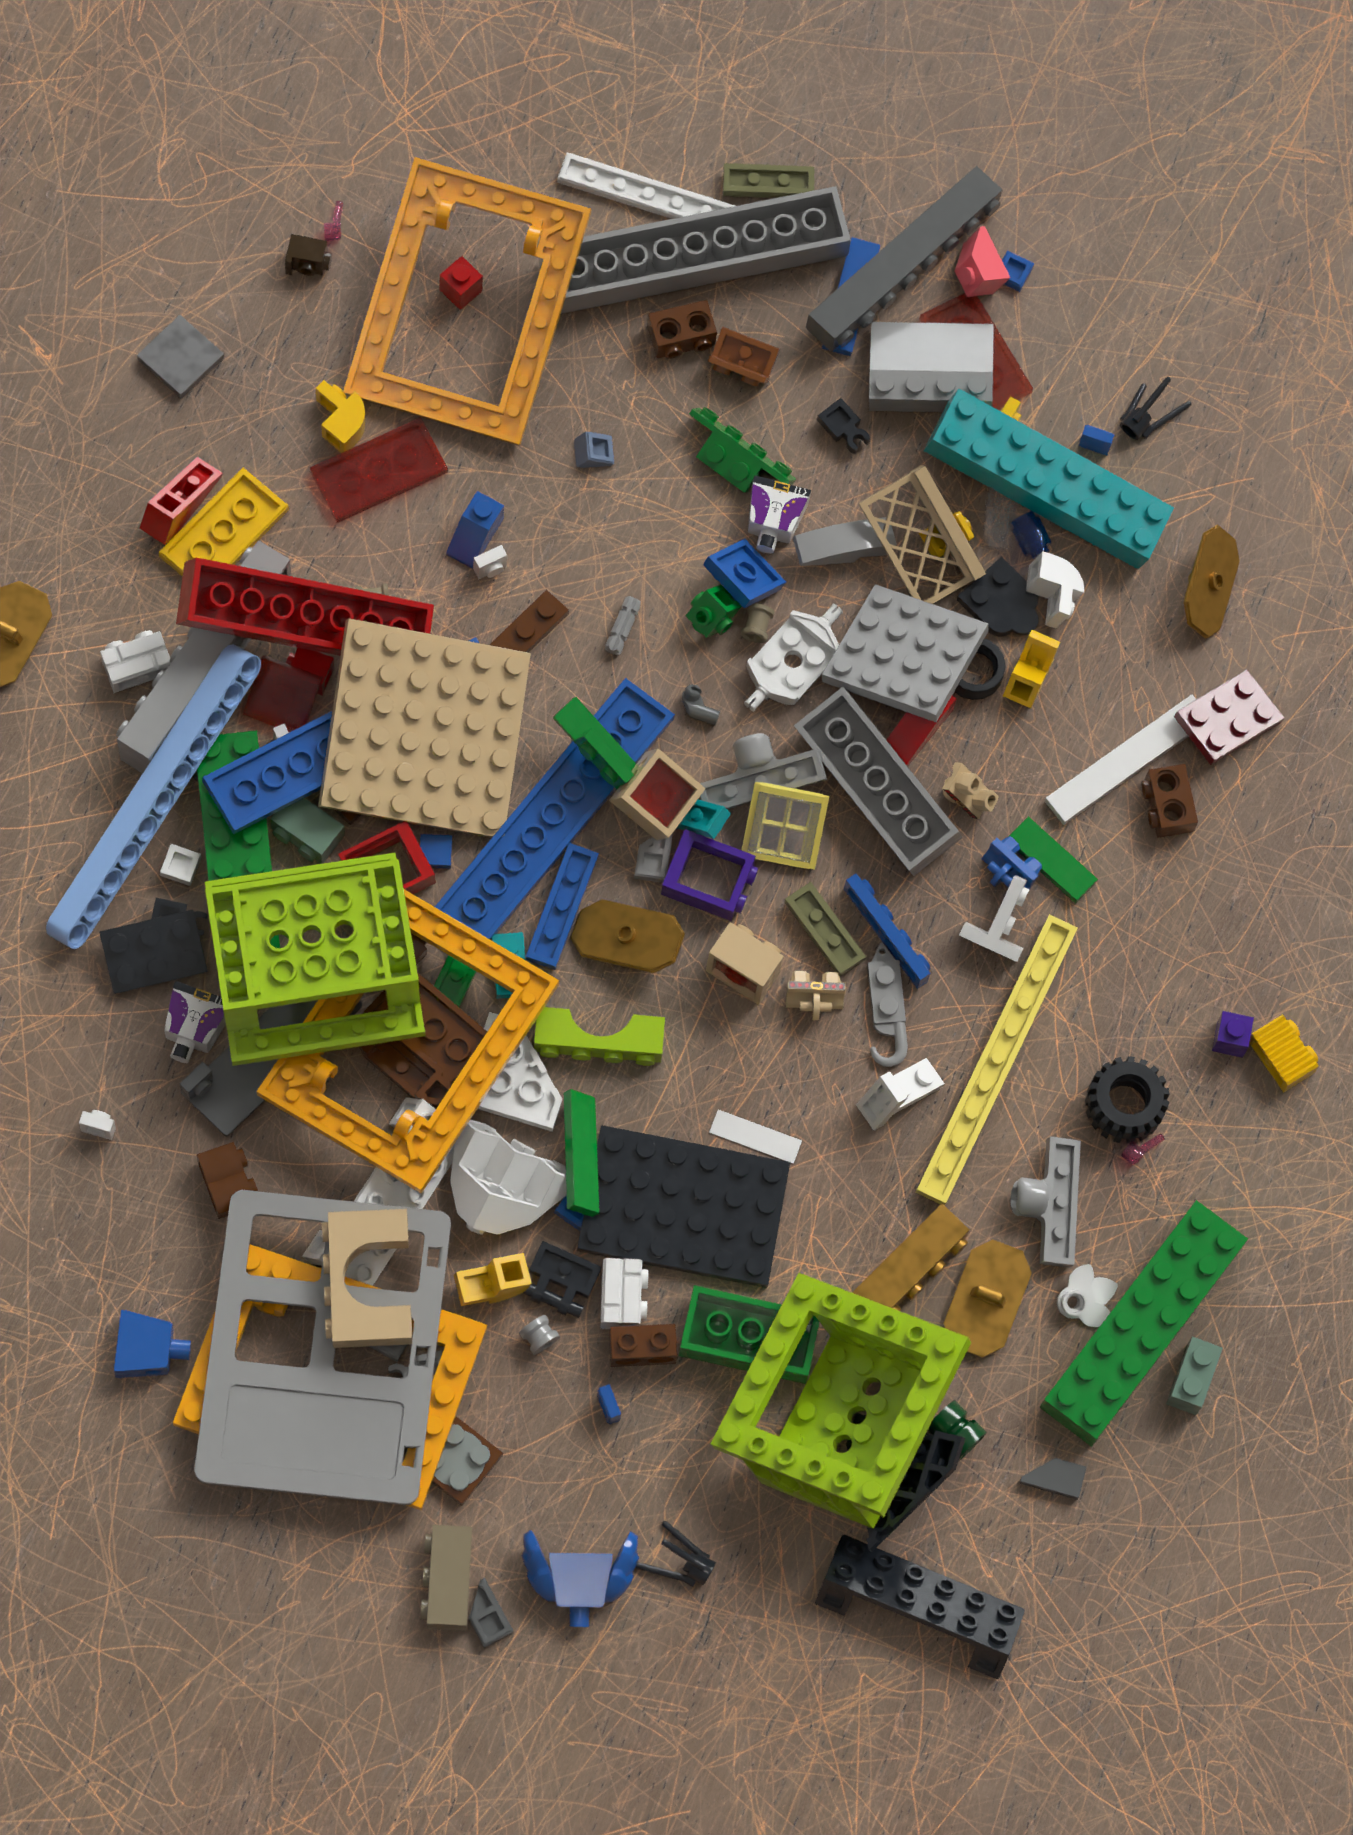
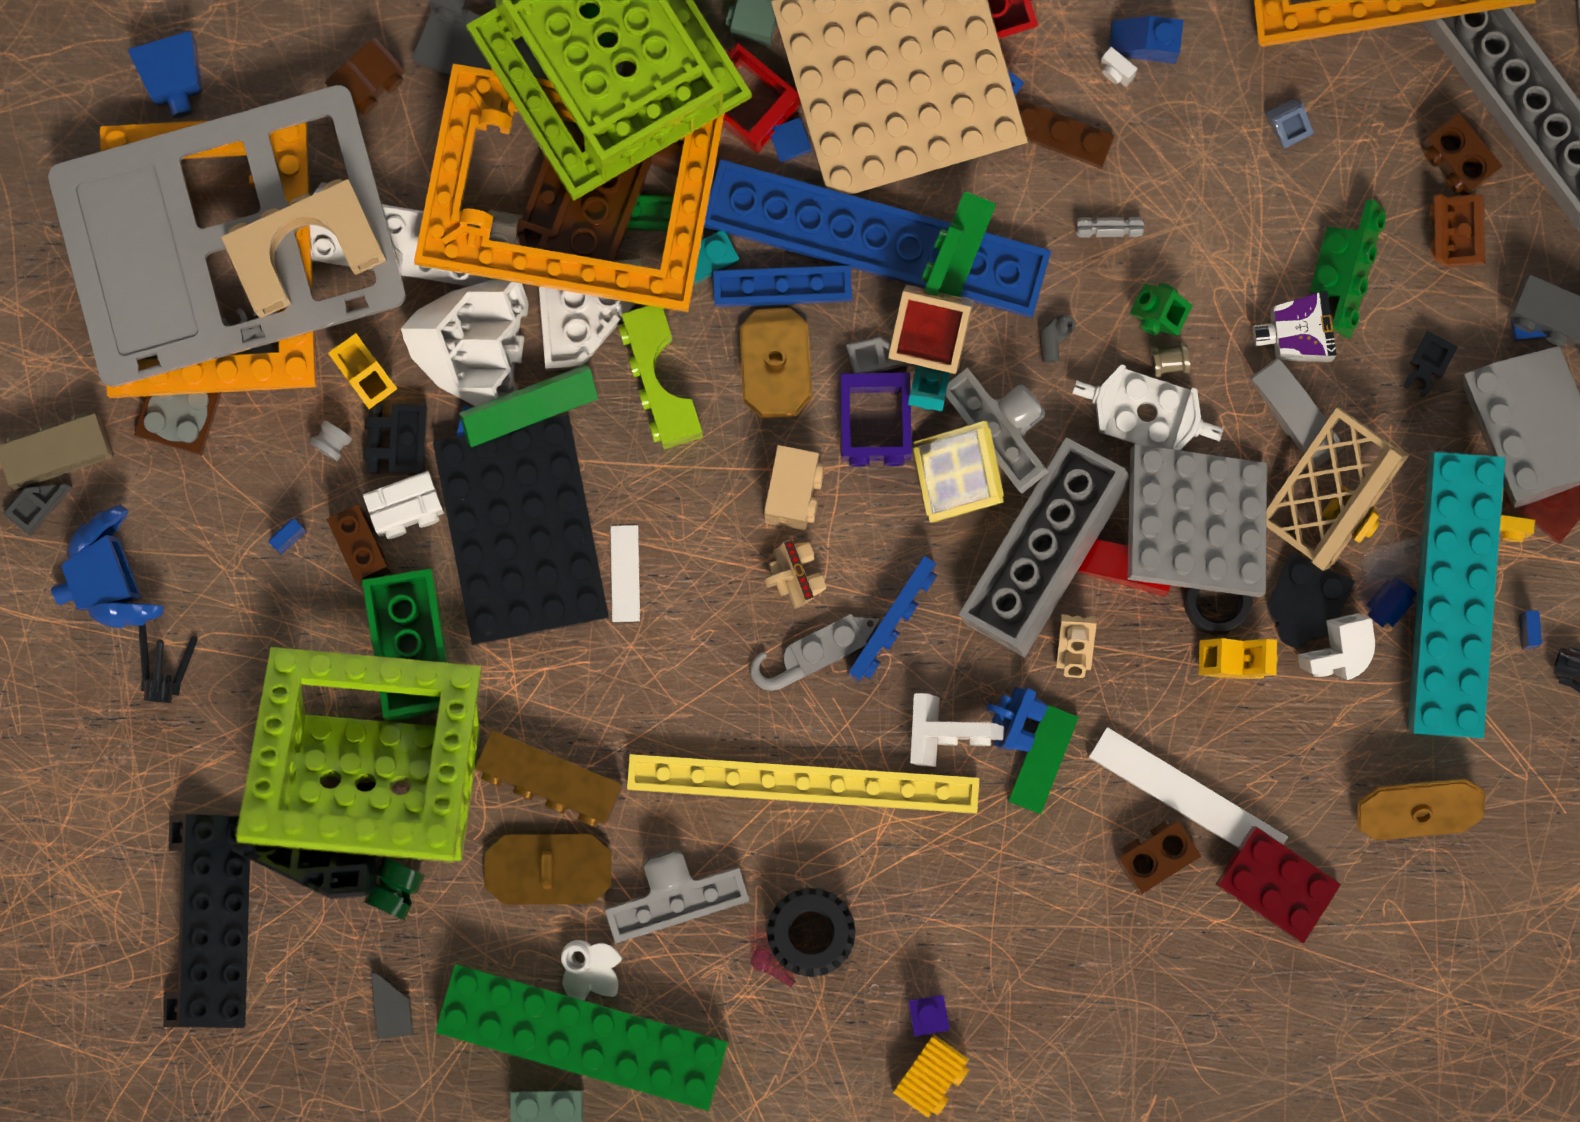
camera: 80 degrees right, 10 degrees up
blue plate [703,539,786,608] -> none
olive plate [784,882,866,977] -> none
white bracket [856,1058,945,1130] -> none

